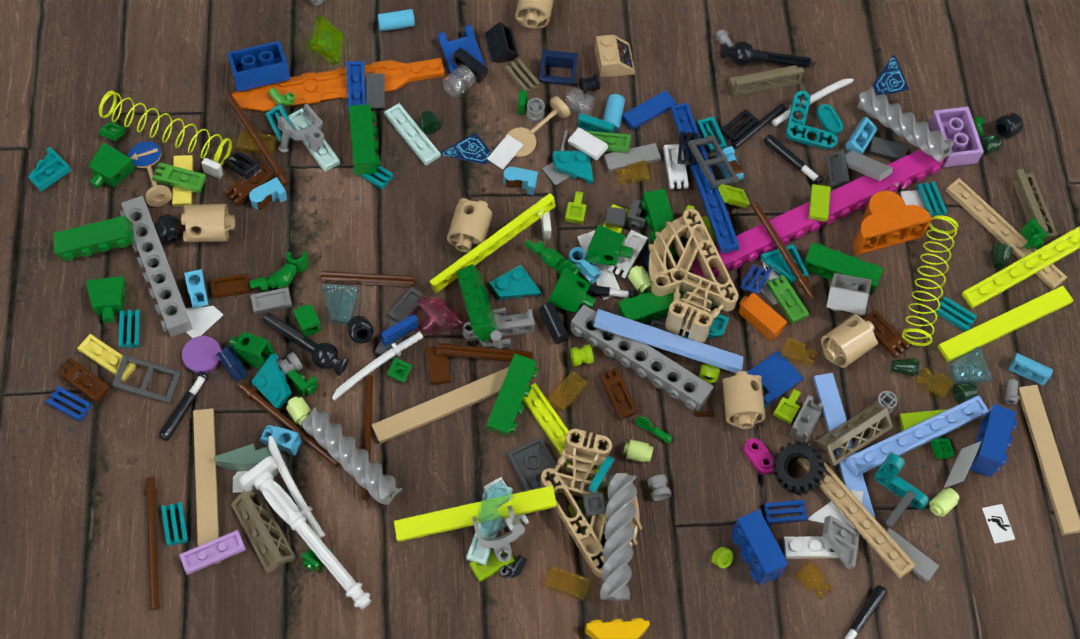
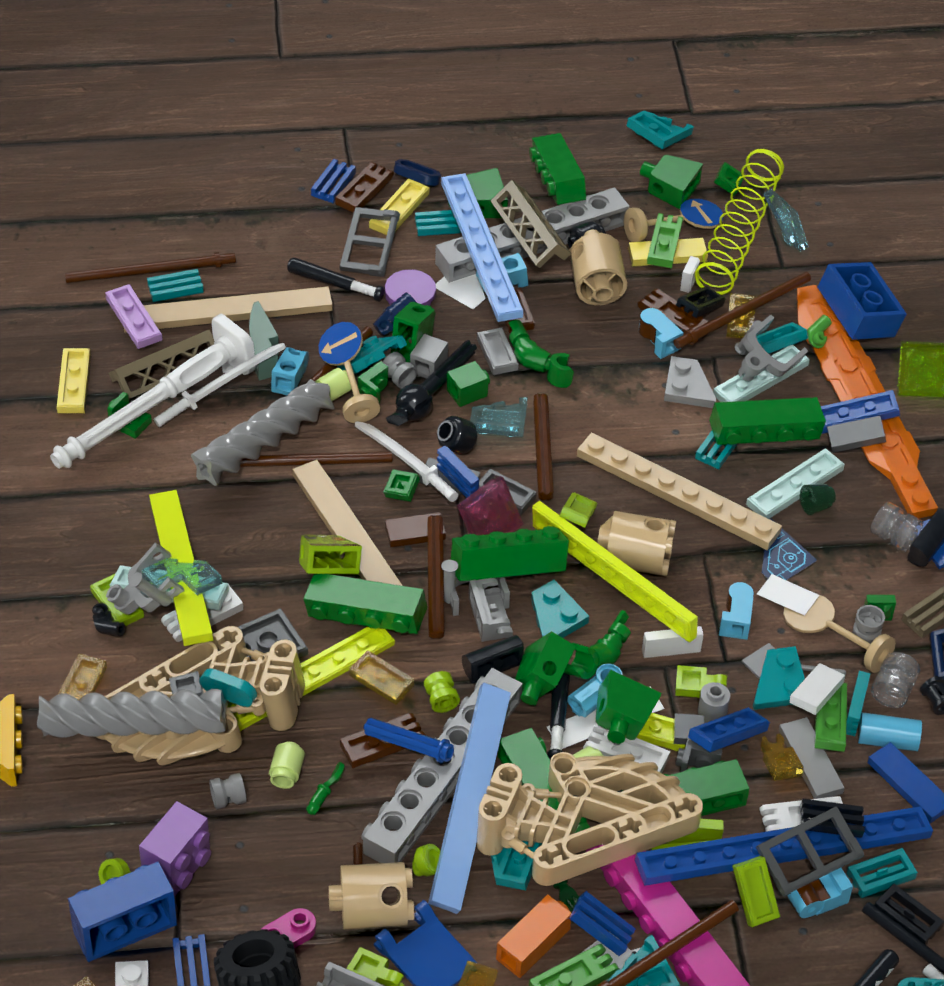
camera: 90 degrees right, 15 degrees down
none -> light yellow tile [57,348,91,413]
none -> medium lavender brick [139,801,211,897]
none -> lime torso [299,535,362,574]
none -> piece [318,322,381,423]
none -> blue axle [363,718,454,763]
none -> dark blue tile [393,159,441,186]
none -> light grey brick [410,334,448,379]
none -> light blue tile [441,173,523,322]
none -> dark tan fence [491,180,572,268]
none -> lime tile [560,492,597,528]
none -> tan plate [577,432,782,550]
none -> light grey wing [664,356,716,408]
none -> blue tile [688,707,770,752]
none -> light grey brick [698,682,730,723]
none -> clear light blue wing [763,188,809,252]

